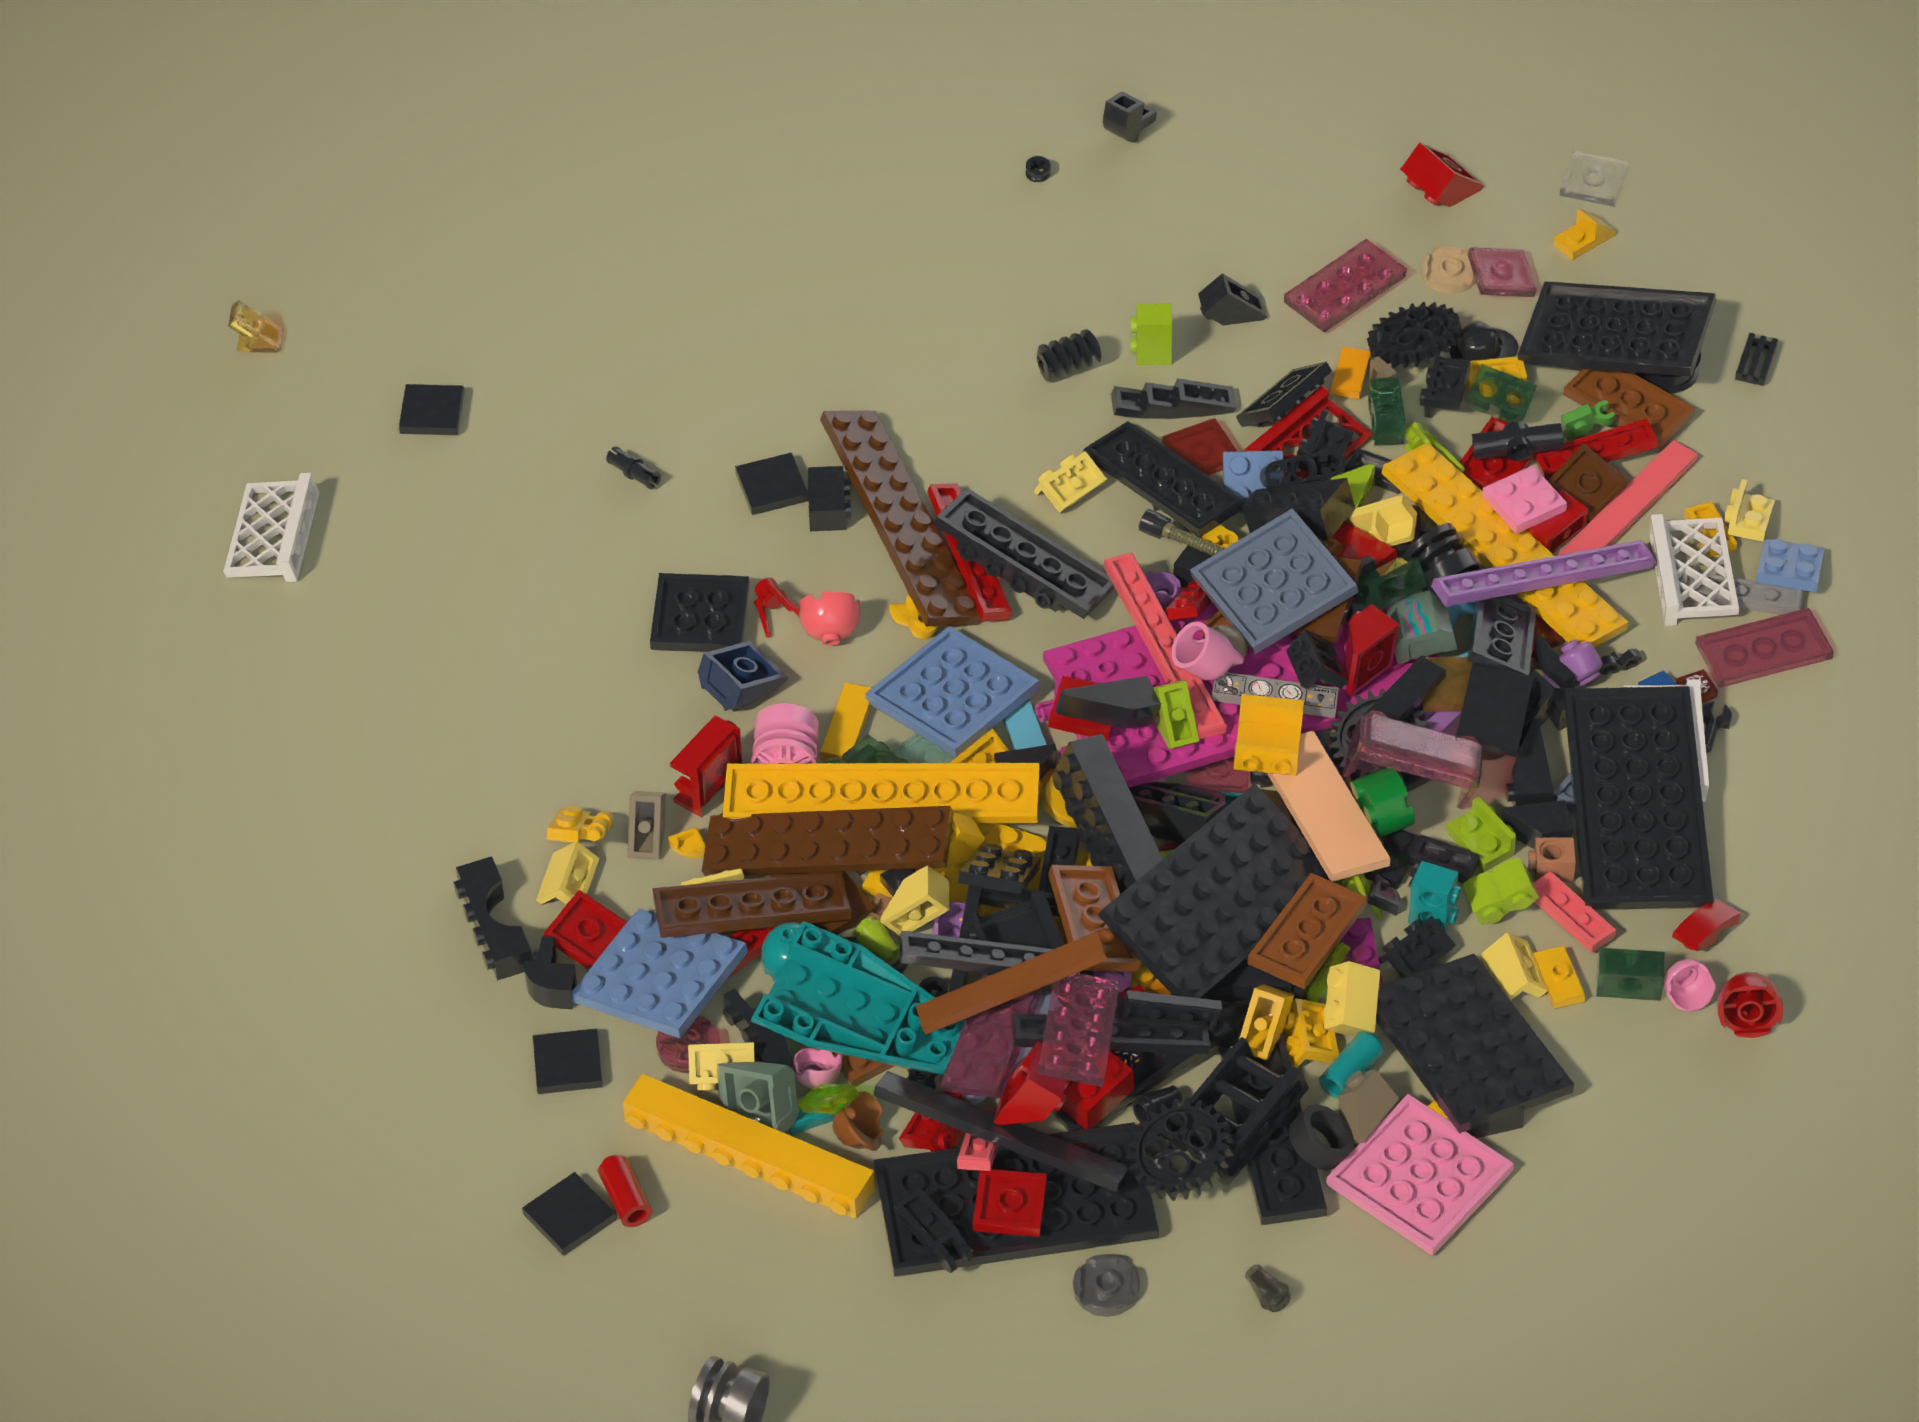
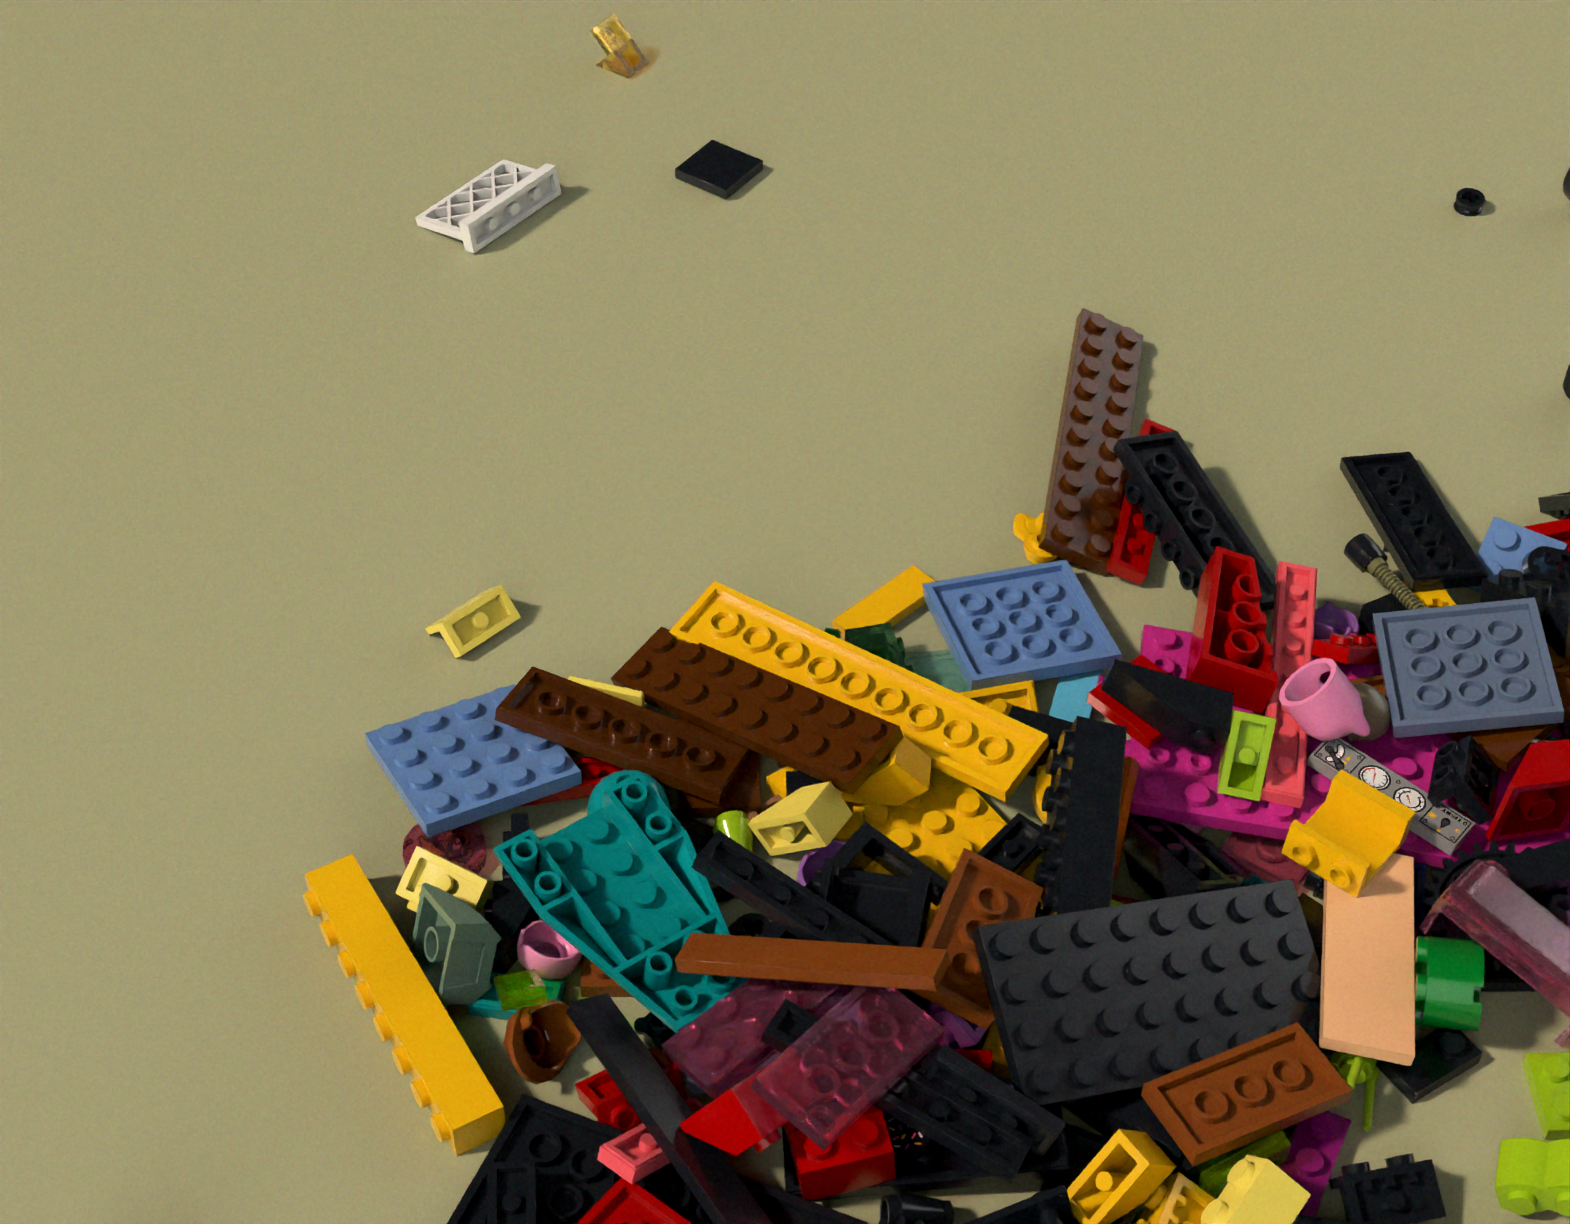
camera: 30 degrees right, 5 degrees down
black arch [453,856,533,981] -> none
black tile [522,1172,616,1256] -> none
black brick [524,936,577,1010] -> none
black tile [532,1028,603,1094] -> none
red tile [543,890,627,970] -> none
yellow plate [547,806,613,843] -> none
red brick [598,1155,653,1227] -> none
black pin [606,446,661,490] -> none
dark tan slope [628,791,666,859] -> none
black plate [650,573,750,652] -> none
yellow tile [668,827,706,858] -> none
red window [670,715,743,818] -> none
dark blue slope [698,641,788,711] -> none
black tile [735,452,809,515] -> none
bright pink wheel [751,703,819,764] -> none
red plant [754,578,800,638] -> none
coral cylinder [799,592,860,646] -> none
black brick [808,466,851,531] -> none
black plate [958,844,1042,895] -> none
light yellow bracket [1034,451,1107,513] -> none
black piece [1037,329,1101,381] -> none
black slope [1111,378,1236,419] -> none
lime brick [1130,303,1172,365] -> none
clear red tile [1162,418,1238,475] -> none
black tile [1367,874,1400,916] -> none
black plate [1408,835,1480,888] -> none
teal brick [1408,861,1461,932] -> none
none -> red wedge [1186,546,1279,714]

